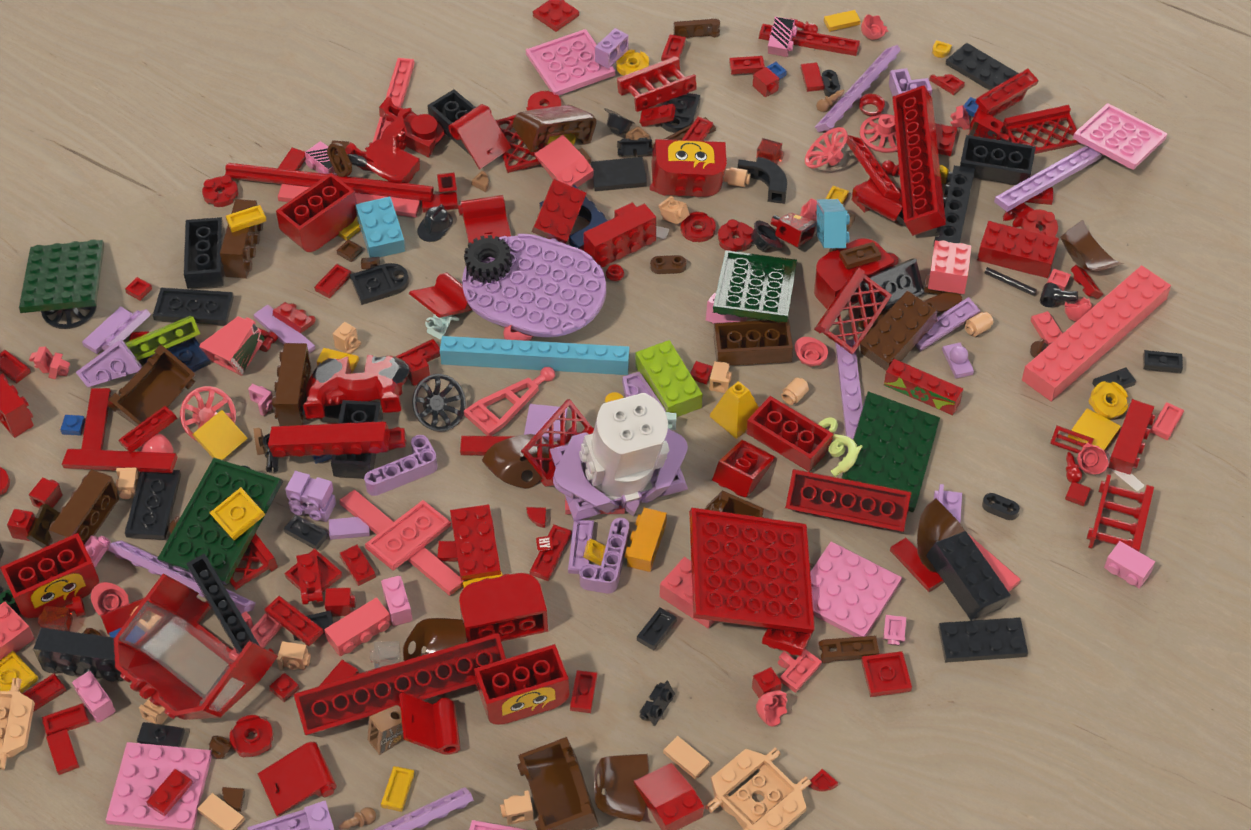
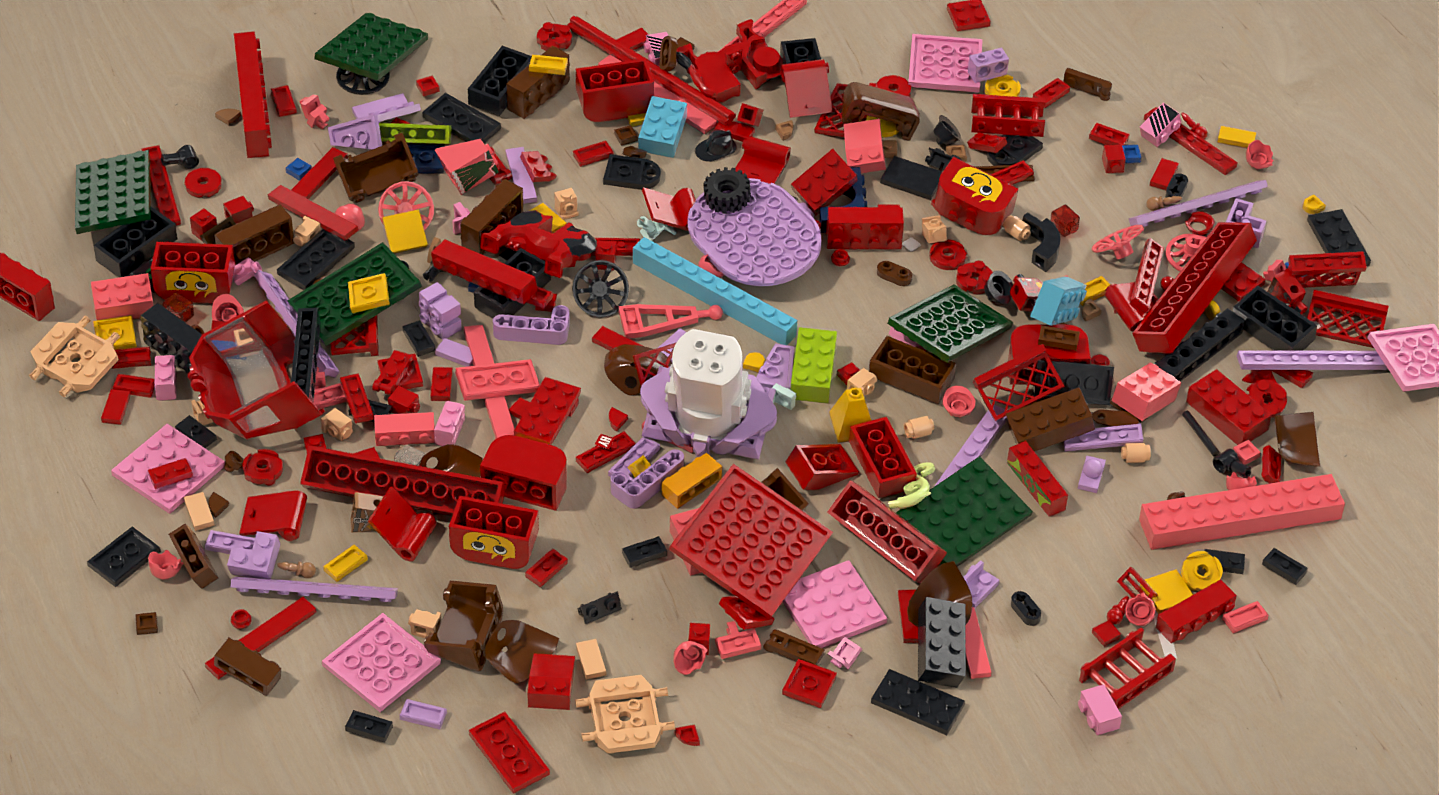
camera: 30 degrees right, 5 degrees down
red tile [65,595,86,617] -> none
red tile [119,406,178,453] -> none
red tile [929,74,965,95] -> none
coral plate [1031,311,1063,346] -> none

